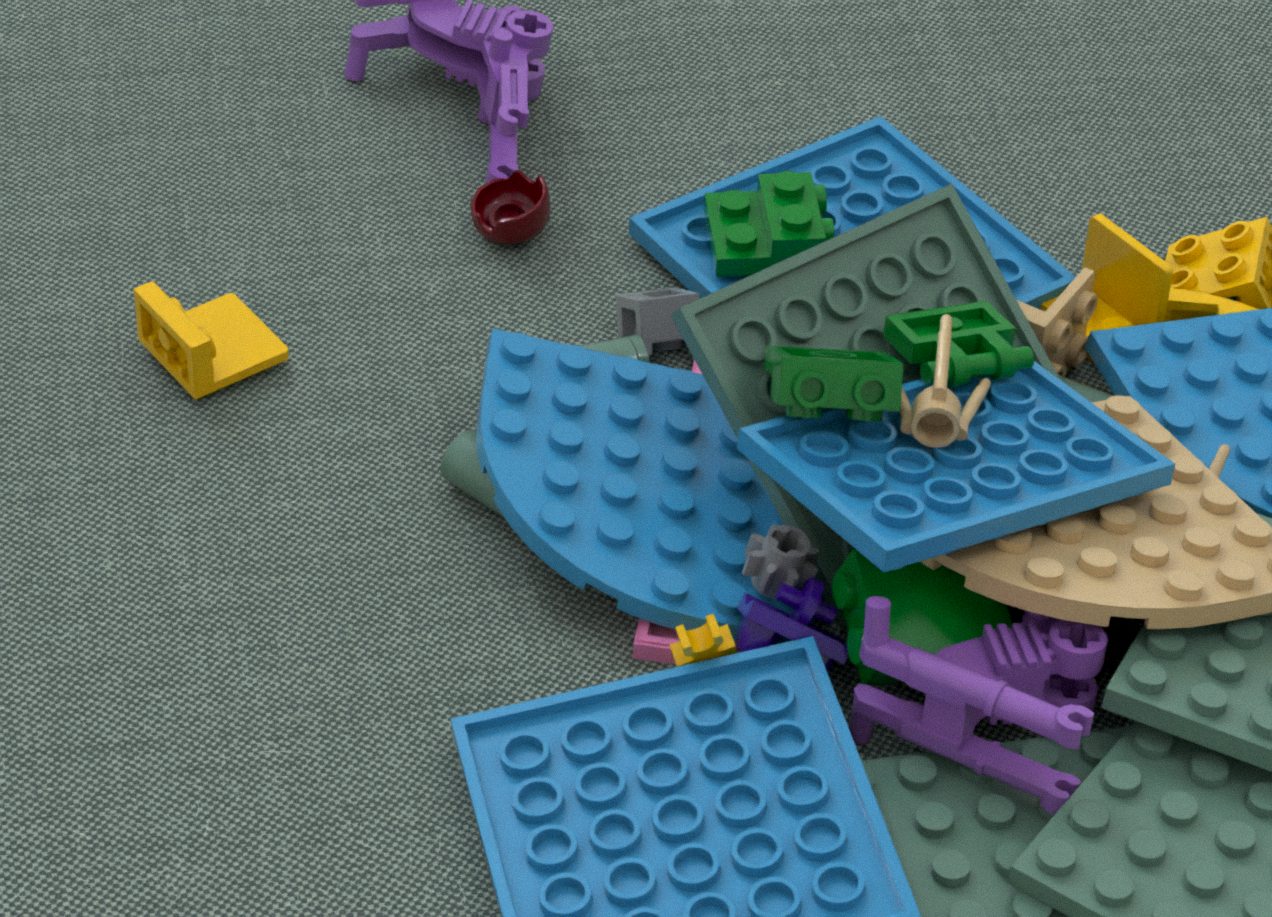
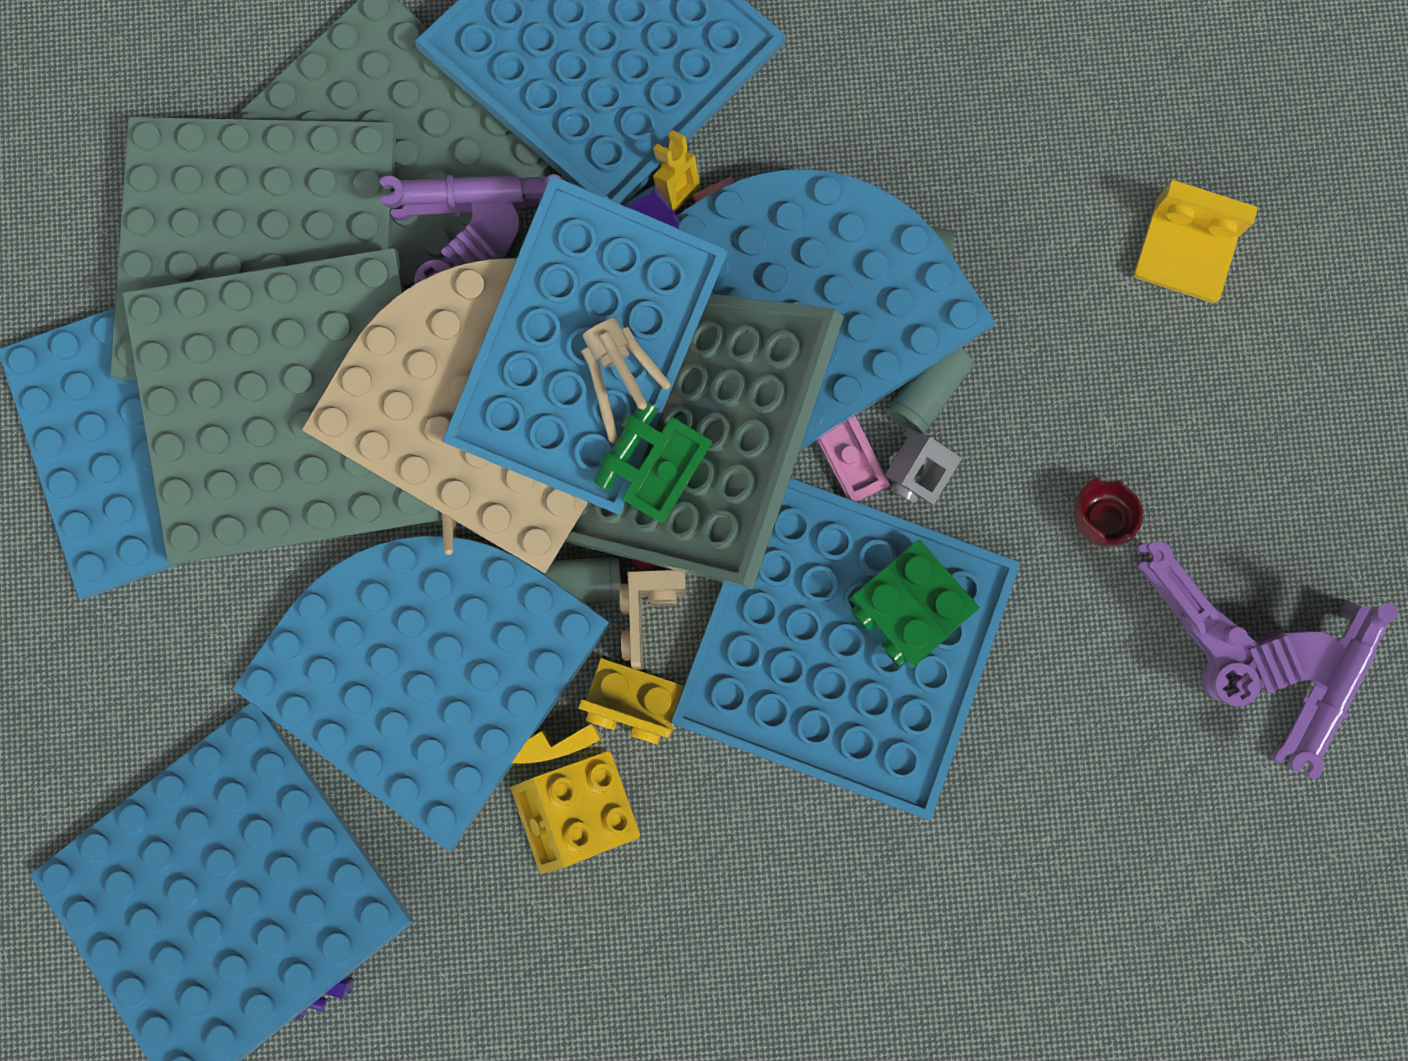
camera: 145 degrees right, 40 degrees up
green plate [764,345,903,421] -> none

